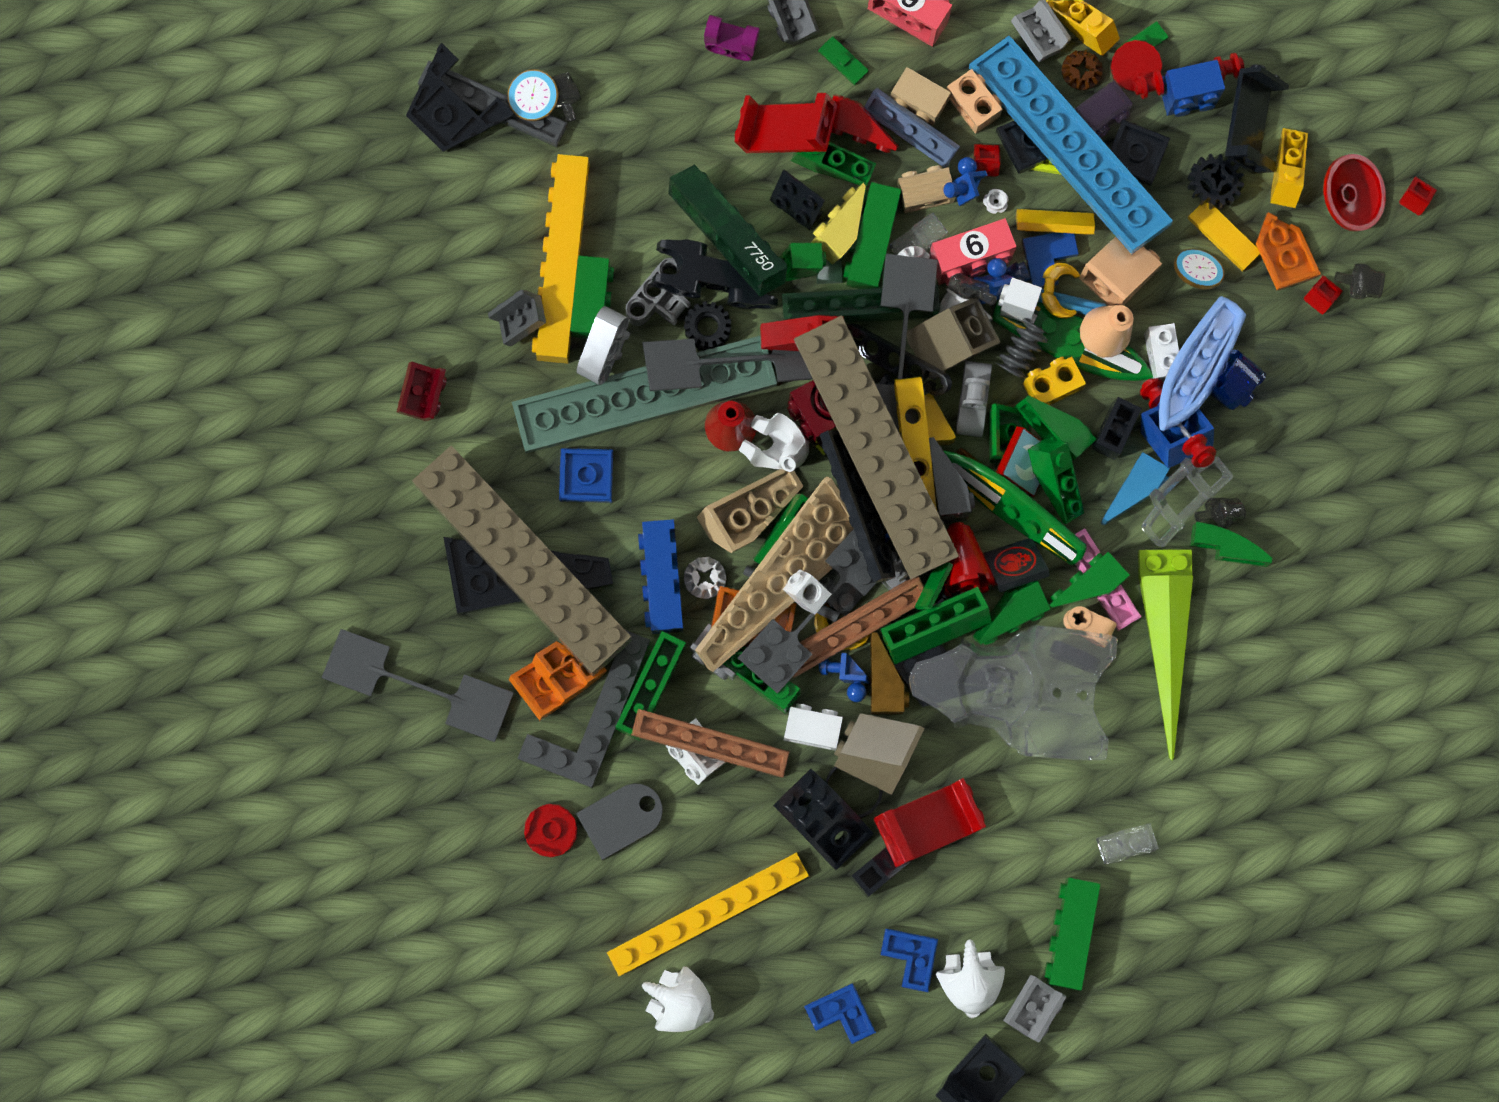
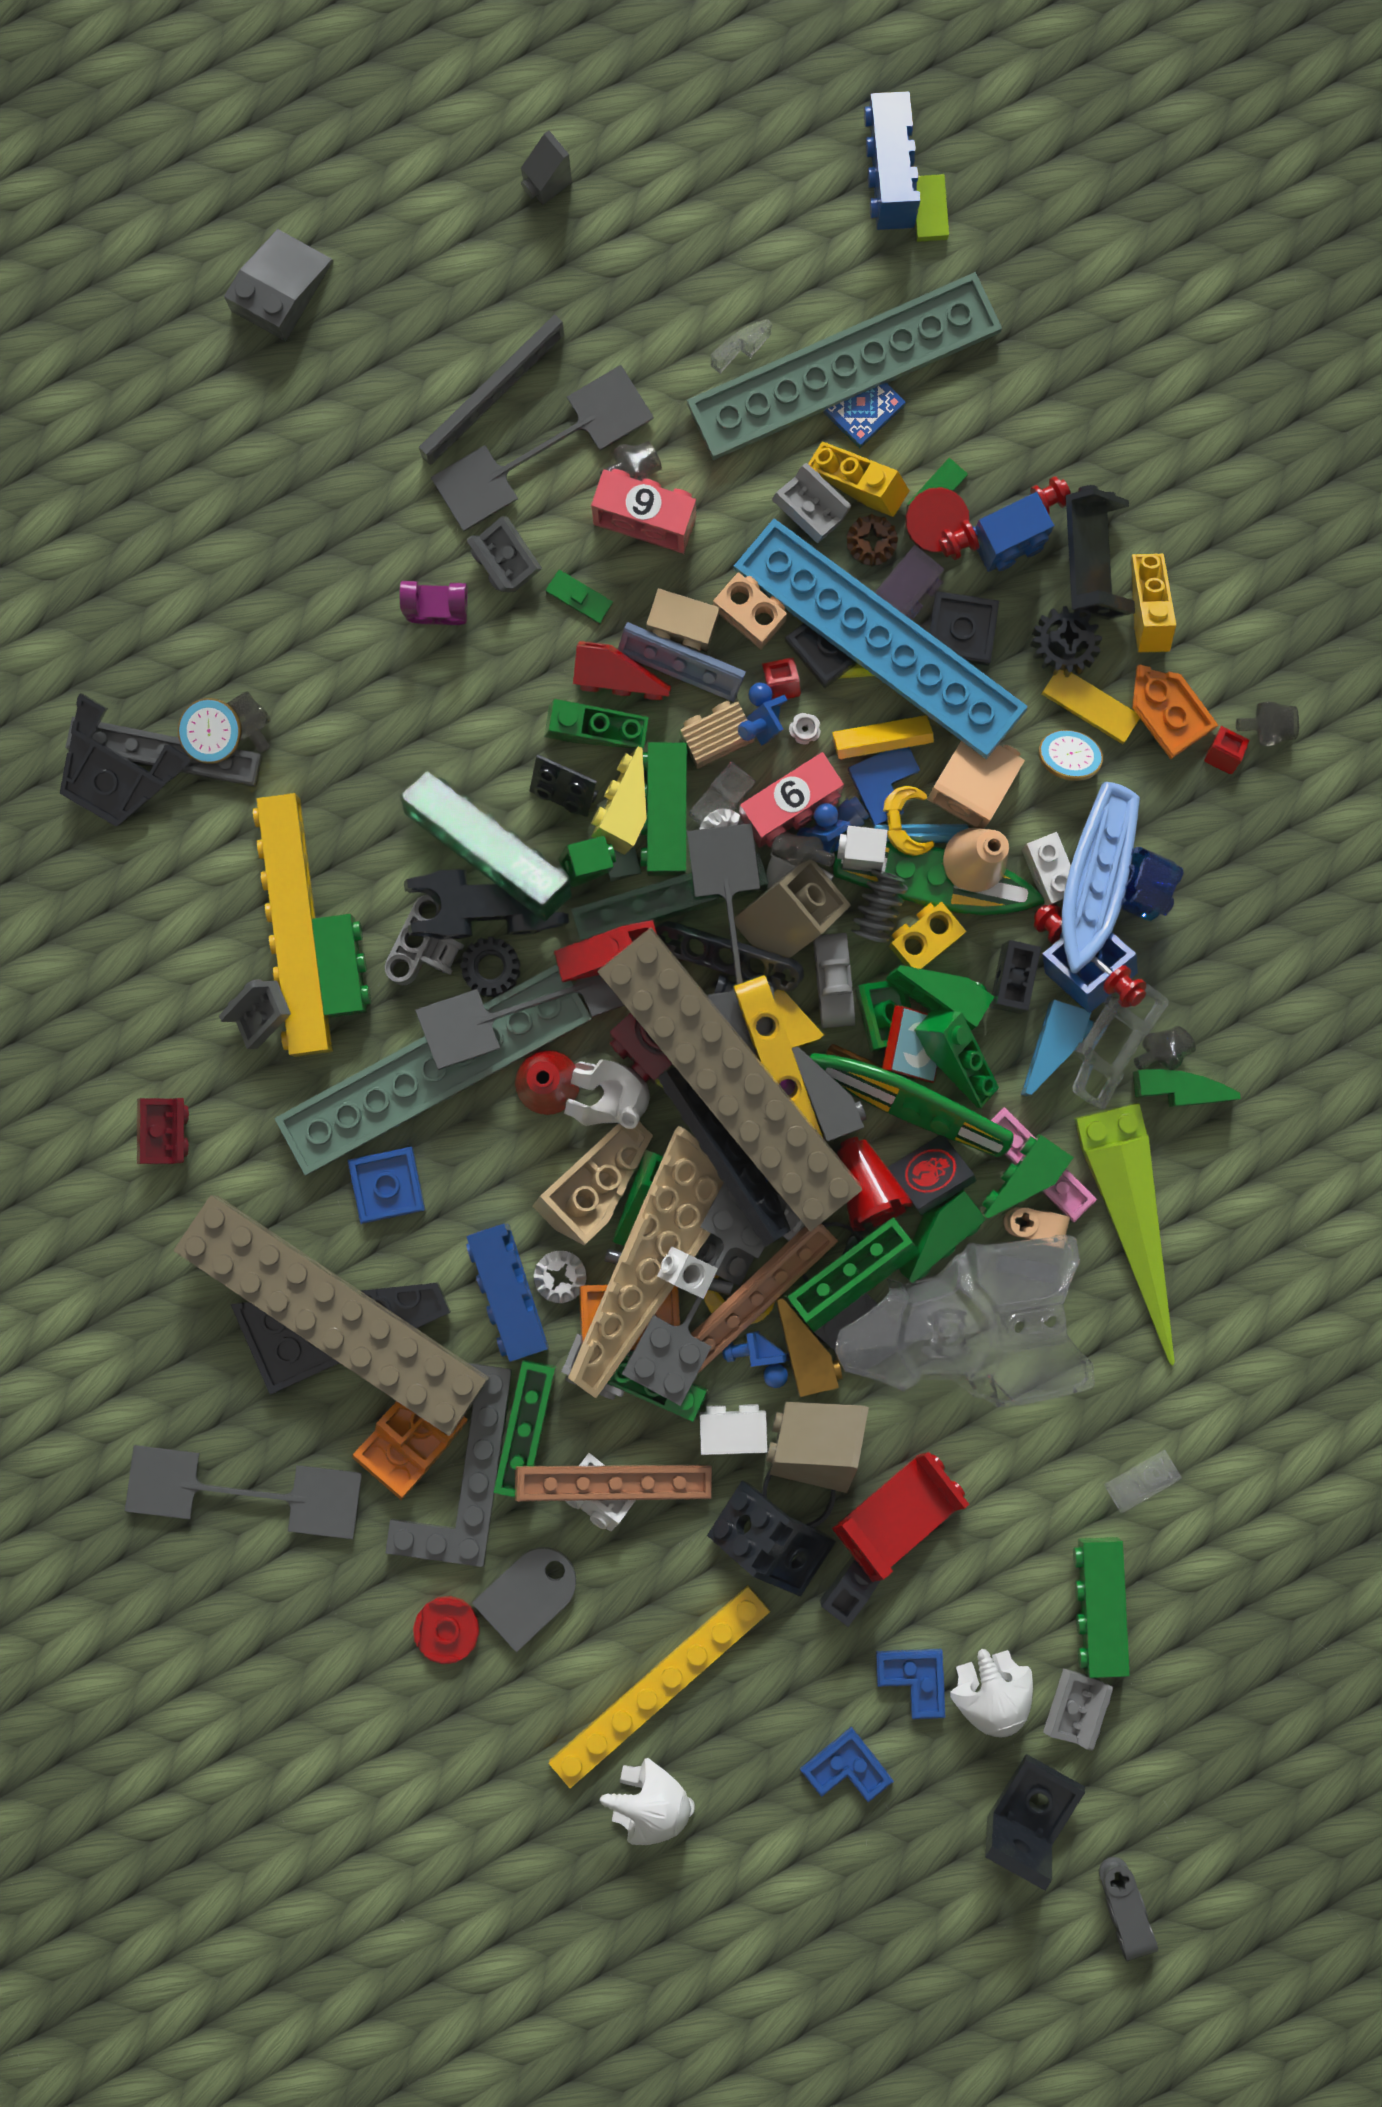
camera: 10 degrees left, 5 degrees up
light grey piece [577,306,630,385] -> none
red panel [734,93,838,153] -> none
green piece [915,562,953,610] -> none
red dish [1323,154,1386,232] -> none
red slope [1399,177,1437,216] -> none

